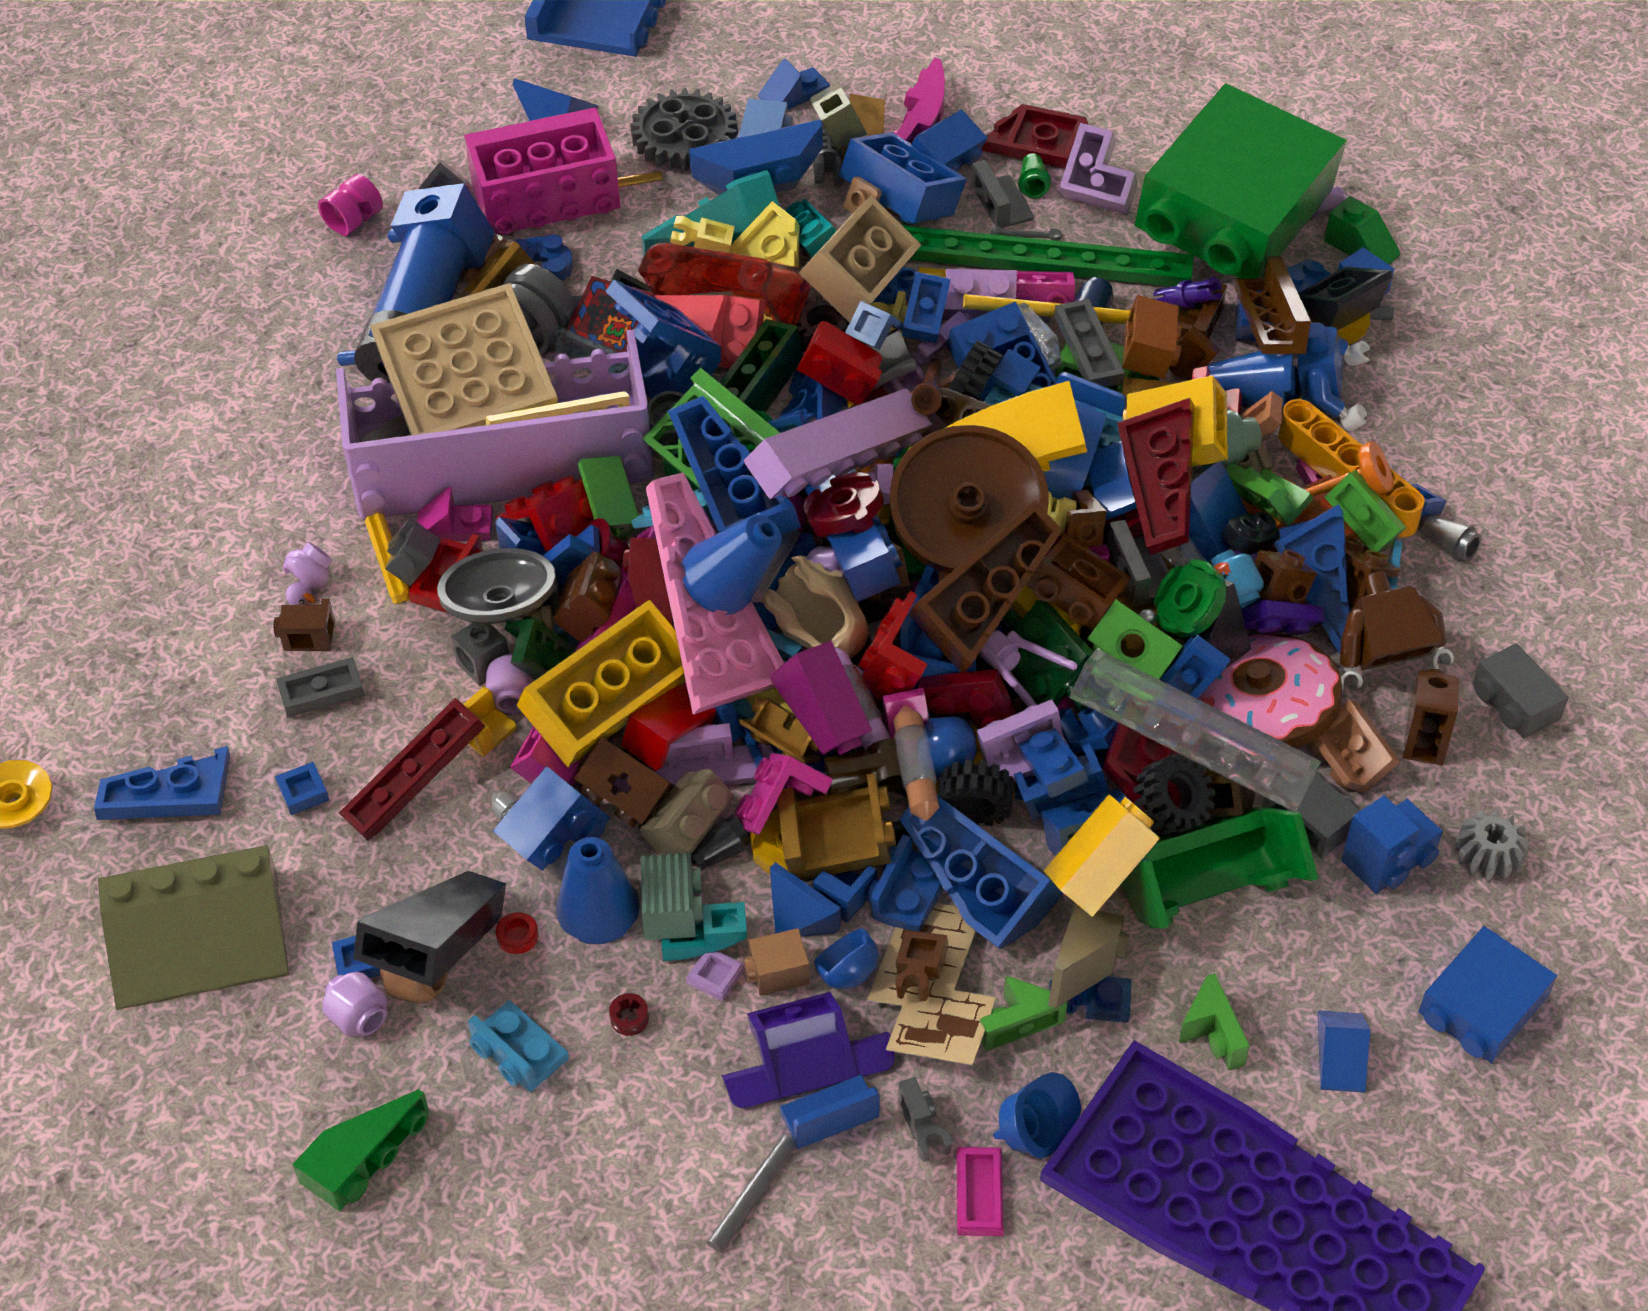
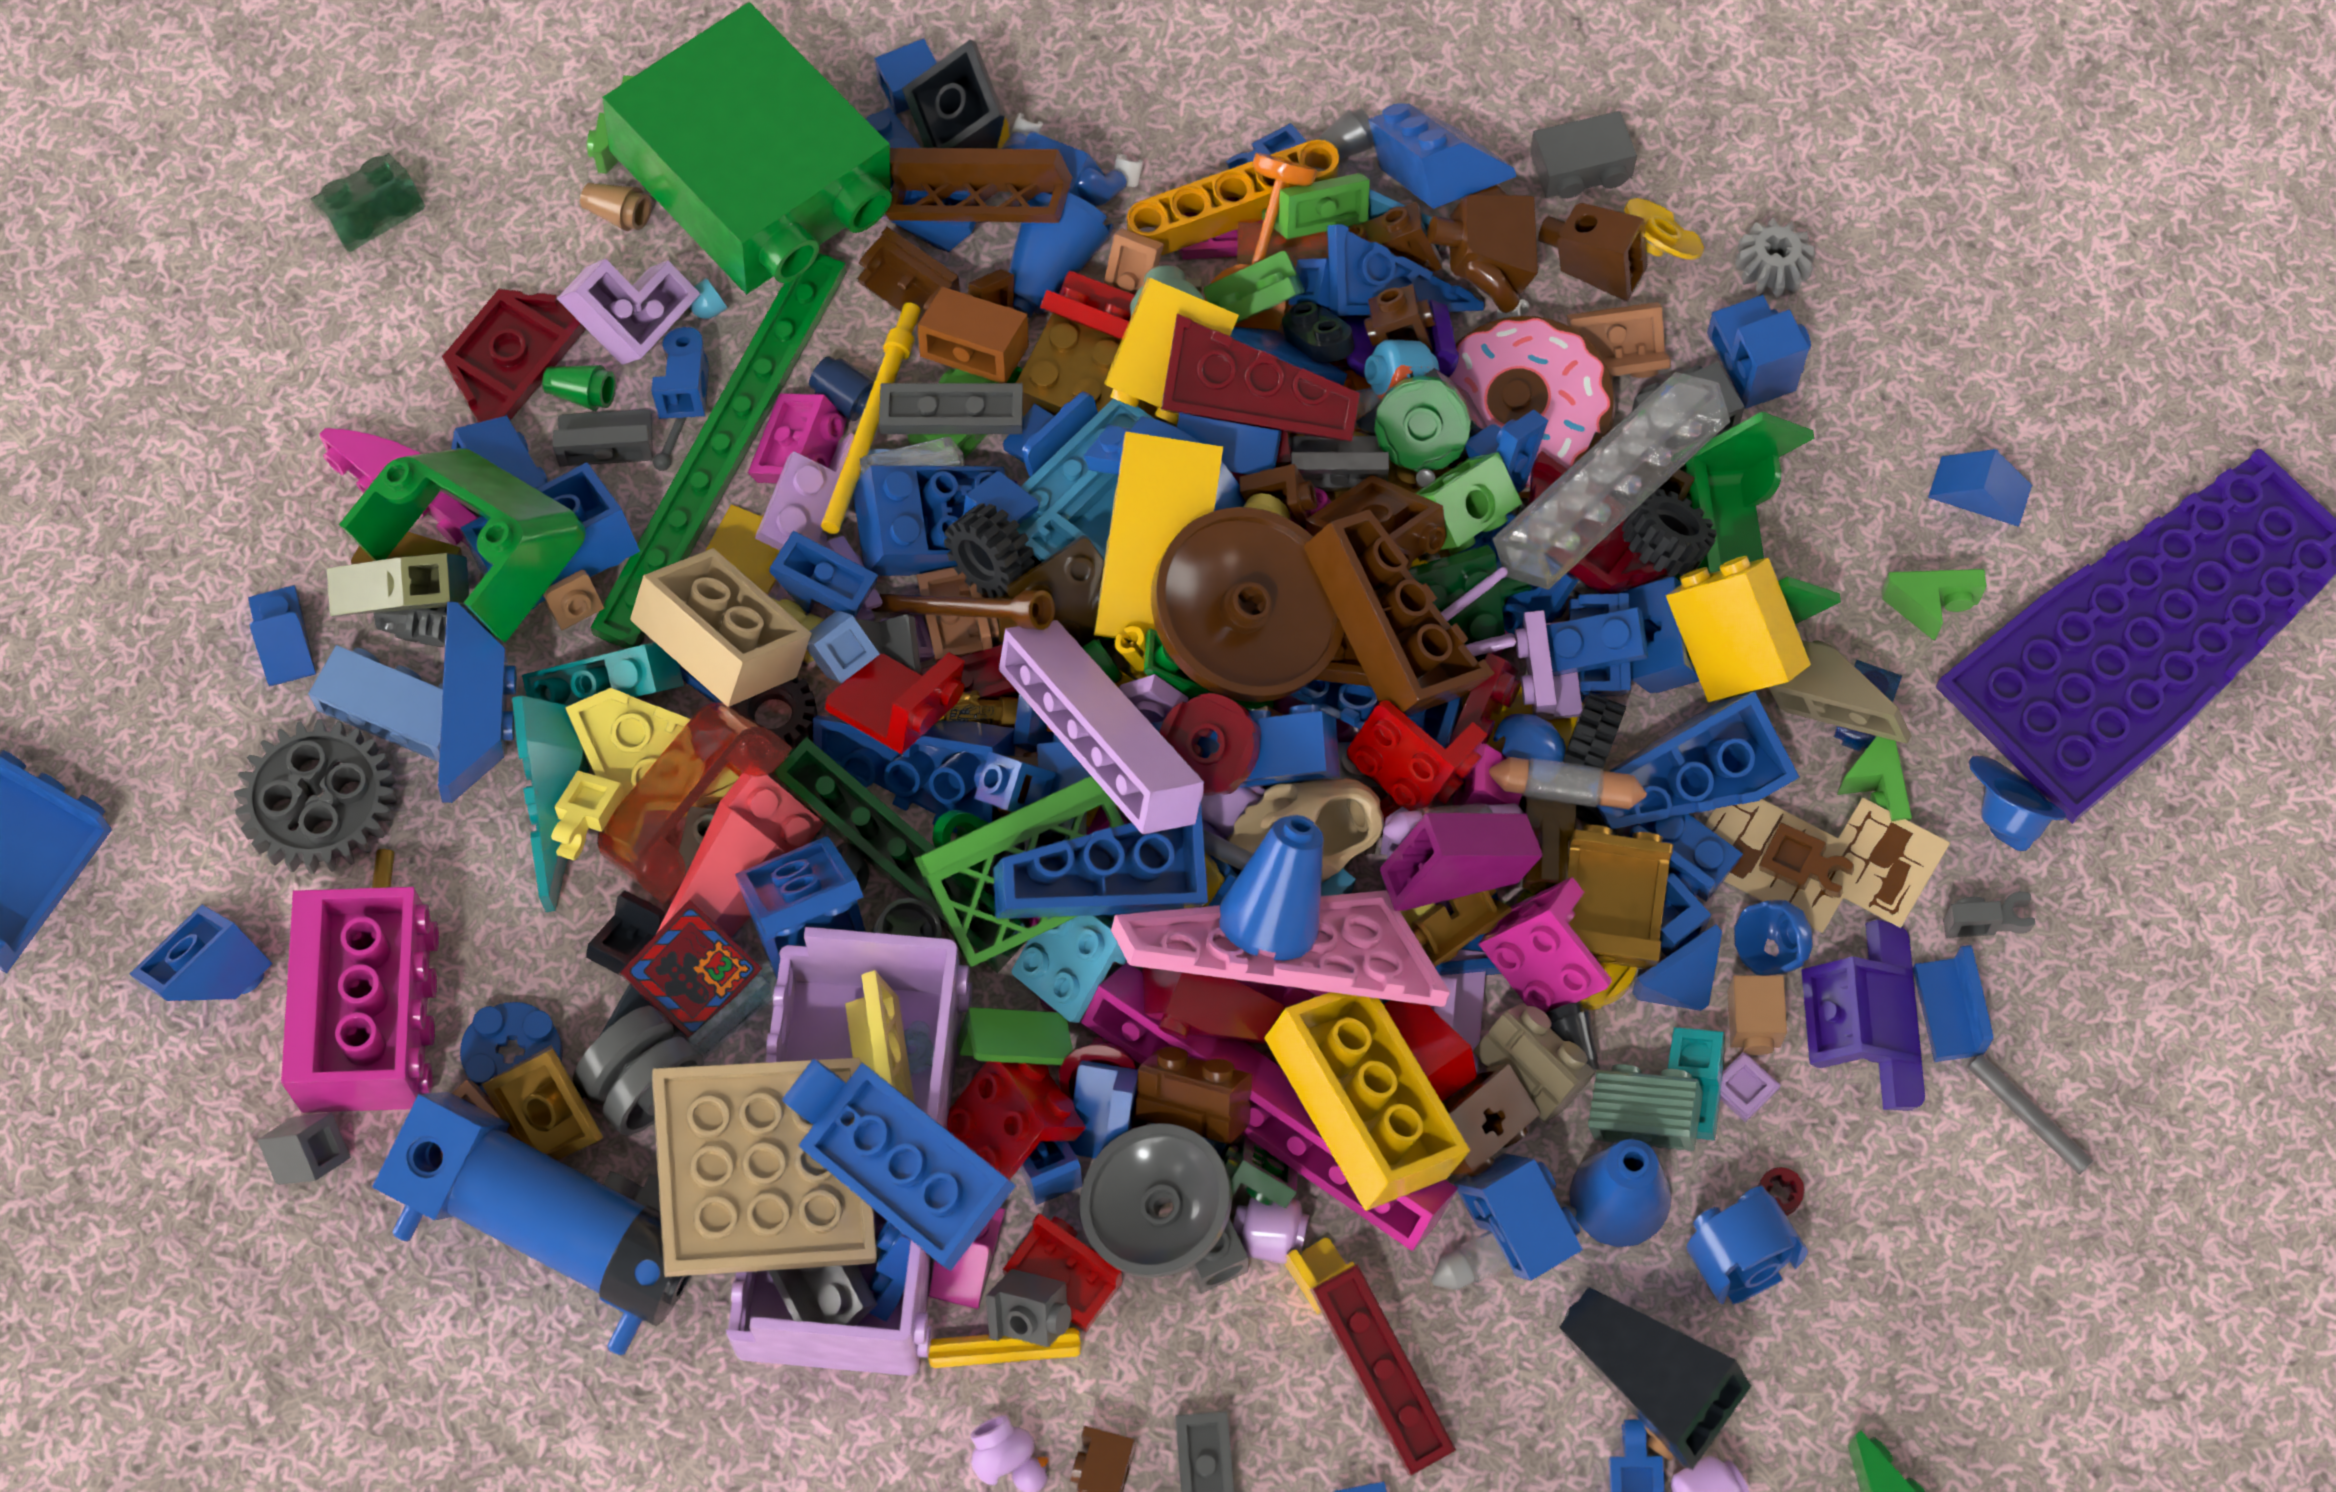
camera: 75 degrees left, 15 degrees up
dark pink wheel [318,174,383,237] -> none
dark azure bracket [468,1000,569,1092] -> none
red tile [495,912,539,954] -> none
dark pink tile [956,1147,1004,1236] -> none
dark purple pin [1153,277,1223,309] -> none
green slope [1324,196,1401,265] -> none
blue brick [1418,926,1558,1064] -> none
none -> clear green bracket [310,153,425,252]
none -> green windscreen [339,448,586,643]
none -> blue leg [651,327,709,419]
none -> medium azure hinge [689,278,728,319]
none -> blue hinge [782,1058,1016,1271]
none -> blue slope [1368,103,1517,209]
none -> yellow dish [1624,198,1704,260]
none -> blue brick [1686,1186,1808,1305]

